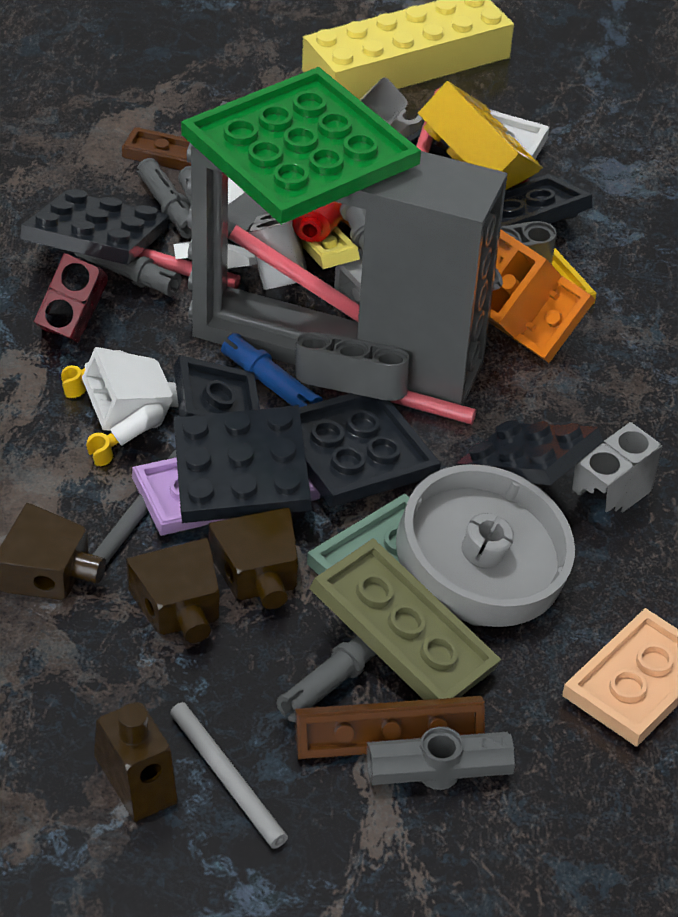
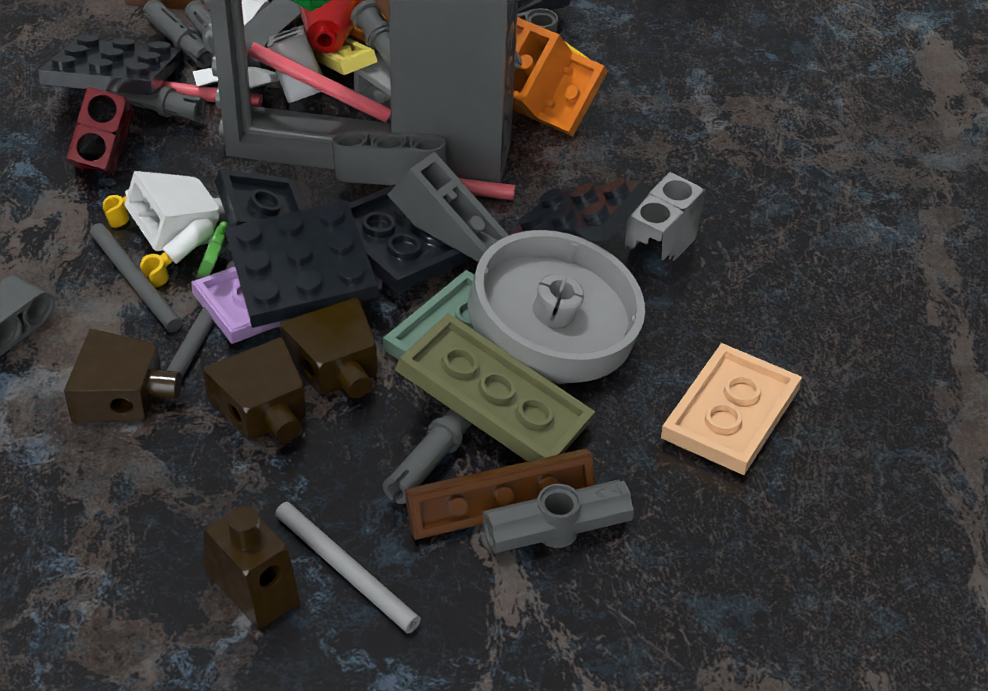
camera: 10 degrees left, 0 degrees up
blue pin [221,333,323,407] -> none
none -> dark grey bar [90,223,182,333]
none -> bright green piece [197,221,228,279]
none -> dark grey slope [388,151,509,262]

